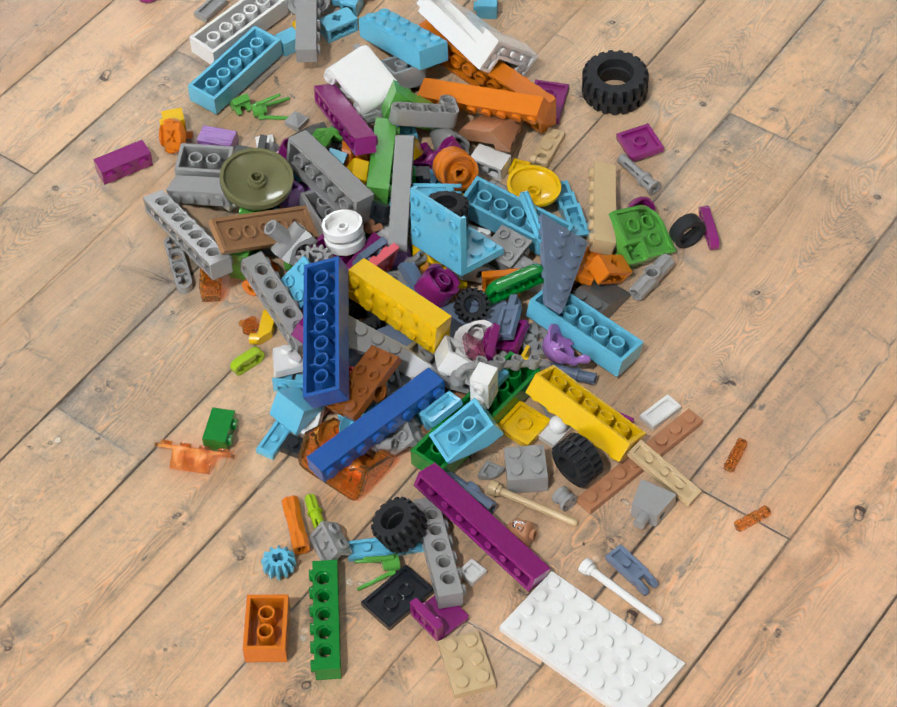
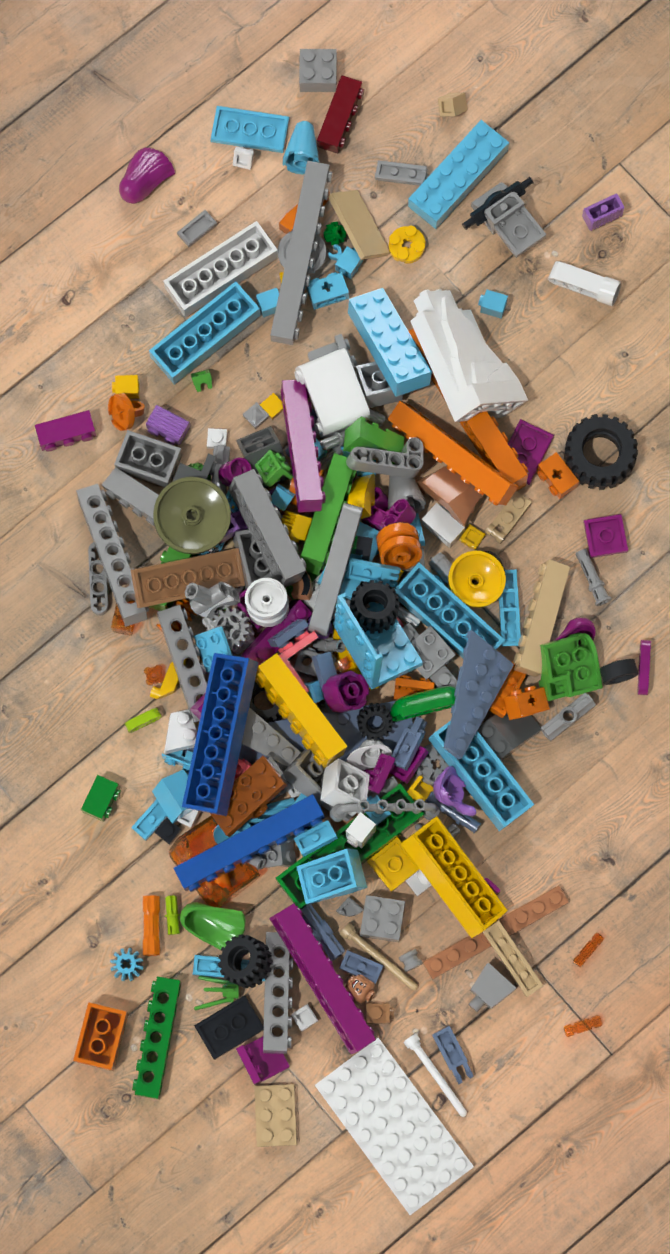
camera: 15 degrees right, 25 degrees up
clear orange bracket [154,439,234,475] -> none
bright green plant [251,93,290,121] -> none
light grey bracket [309,521,352,561] -> none
black plate [369,199,391,224] -> none
clear pink tile [462,332,486,359] -> none
medium azure axle [519,191,541,239] -> none
black tyre [551,432,604,487] -> none
white tile [639,394,681,431] -> none
none -> bright green hair [180,902,246,950]
none -> yellow tile [260,393,283,420]
none -> sand blue plate [339,950,383,985]
none -> medium nougat bracket [366,1003,394,1024]
none -> orange brick [537,452,579,499]

